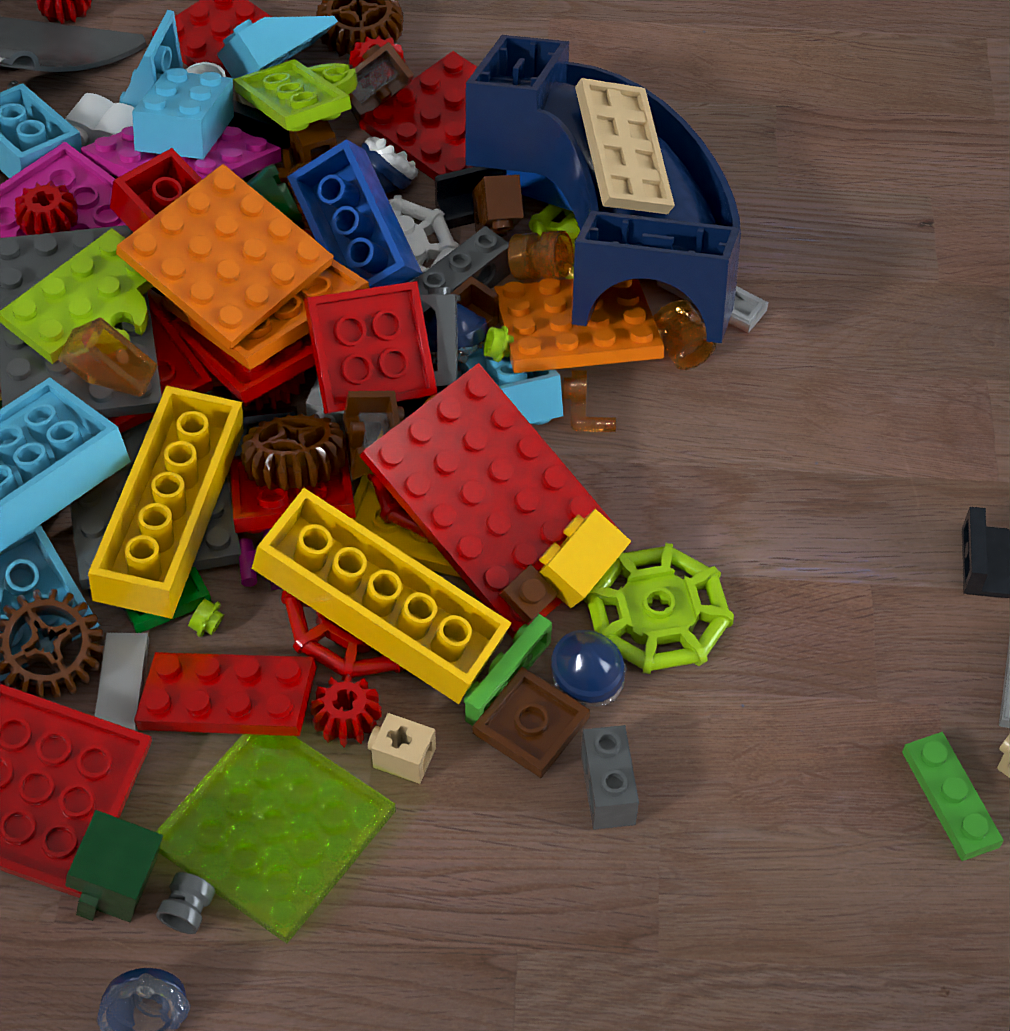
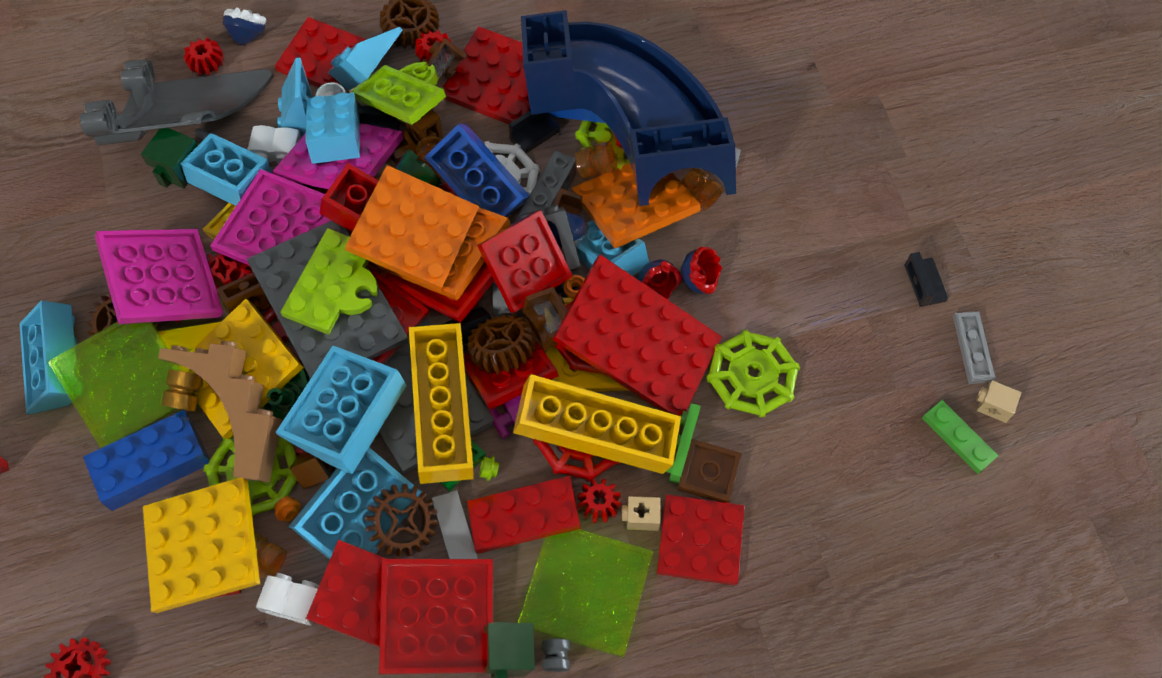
camera: 20 degrees left, 10 degrees up
red gear [15,180,78,235] -> none
clear orange slope [58,317,158,397] -> none
hair [359,137,419,194] -> none
reddish brown brick [472,174,524,237] -> none
lime plate [483,326,514,362] -> none
reddish brown plate [499,564,558,624] -> none
yellow brick [539,509,631,608] -> none
dark blue hair [551,630,627,707] -> none
clear orange plate [563,370,616,432] -> none
tan plate [575,78,675,214] -> none
dark grey brick [581,725,639,830] -> none
none -> red hair [637,259,683,300]
none -> red plate [656,494,745,586]
none -> red hair [680,247,723,294]

